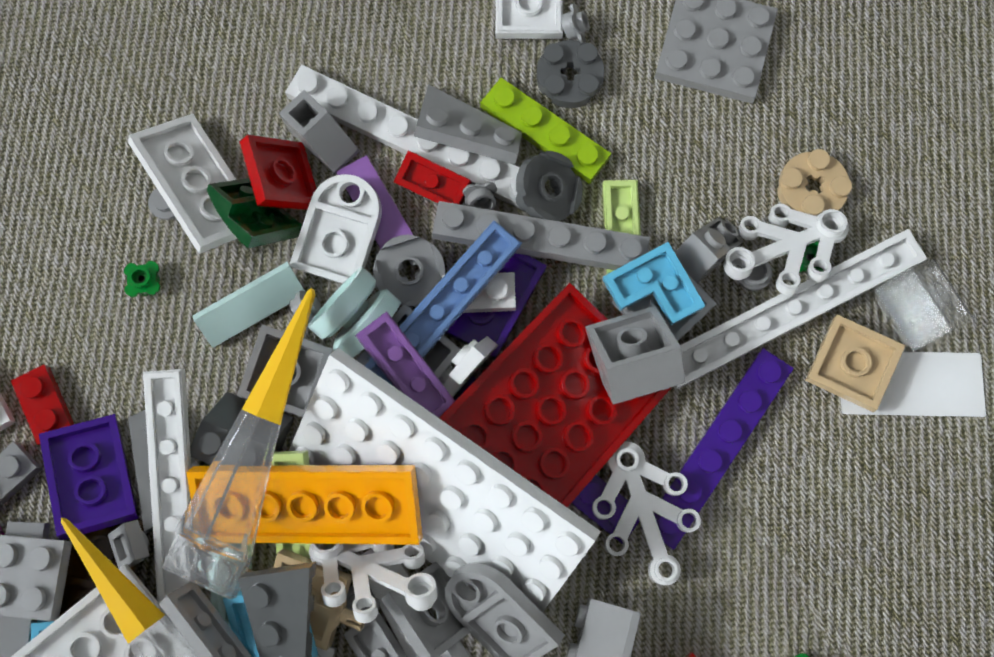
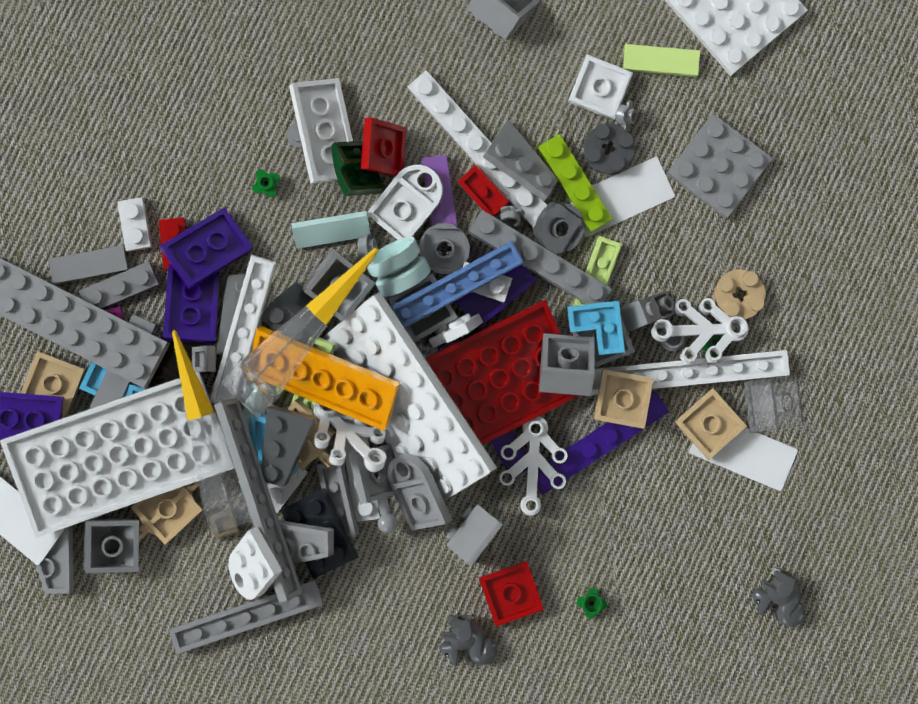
camera: 15 degrees right, 10 degrees up
light grey slope [279,90,360,174] -> none
medium lavender tile [355,311,455,417] -> none
none -> dark purple plate [160,207,253,289]
none -> white sticker [568,157,675,237]
none -> tan plate [593,369,654,429]

